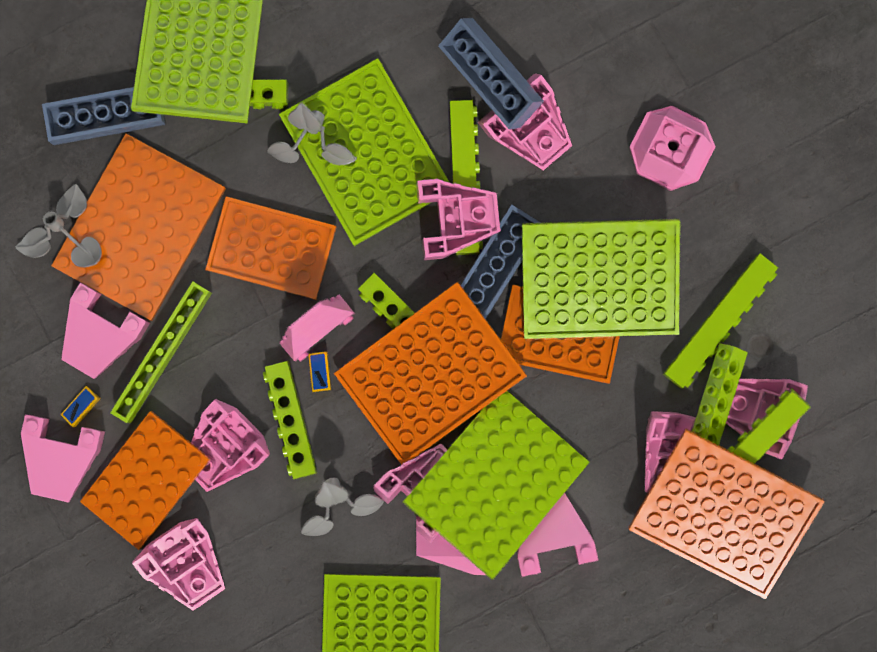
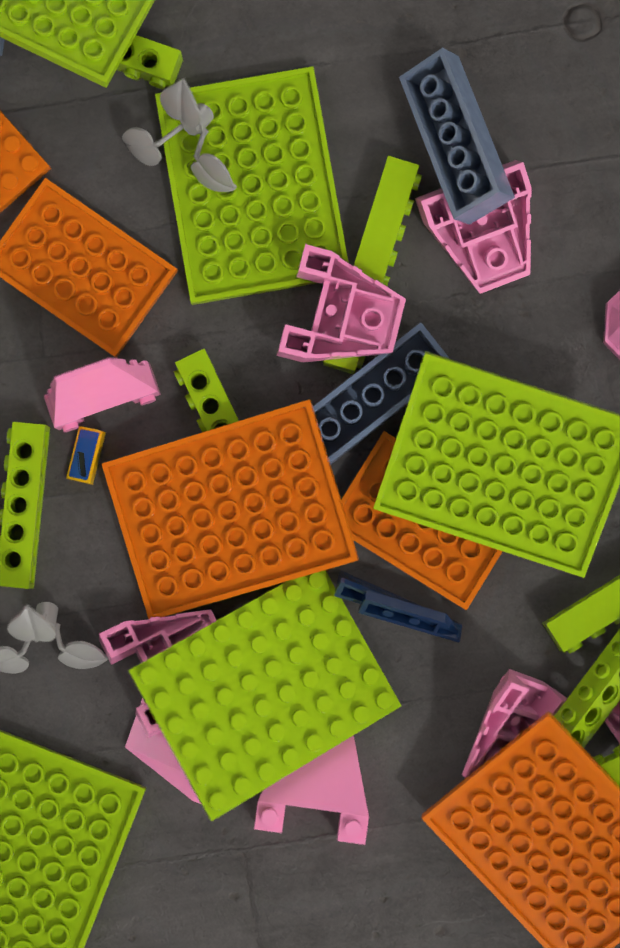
camera: 20 degrees right, 0 degrees up
none -> dark blue wedge [334,571,462,643]

